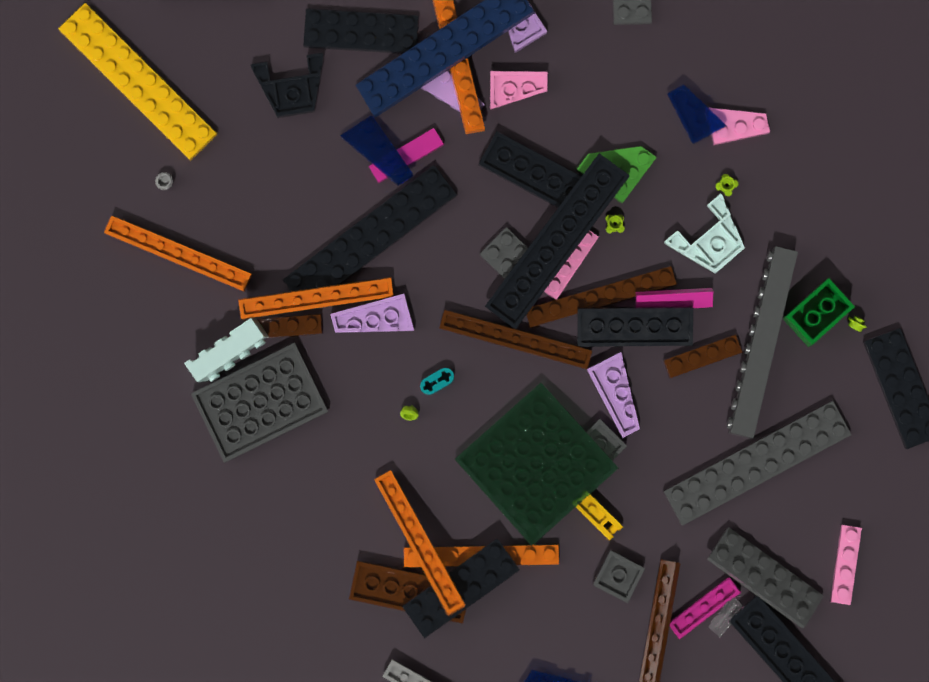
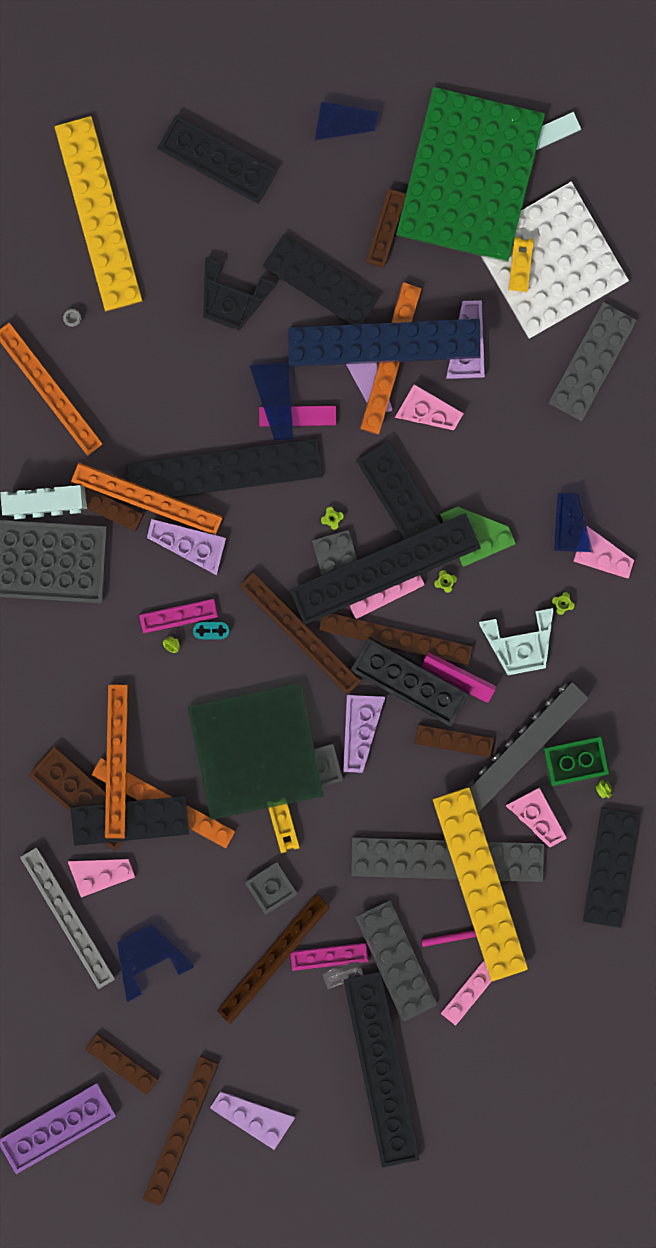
camera: 30 degrees right, 5 degrees up
none -> bright pink wing [68,859,135,897]
none -> dark pink tile [139,599,218,634]
none -> lime plate [321,507,344,530]
none -> dark pink bar [421,930,477,947]
none -> yellow plate [432,787,528,982]
none -> bright pink wing [506,787,567,847]

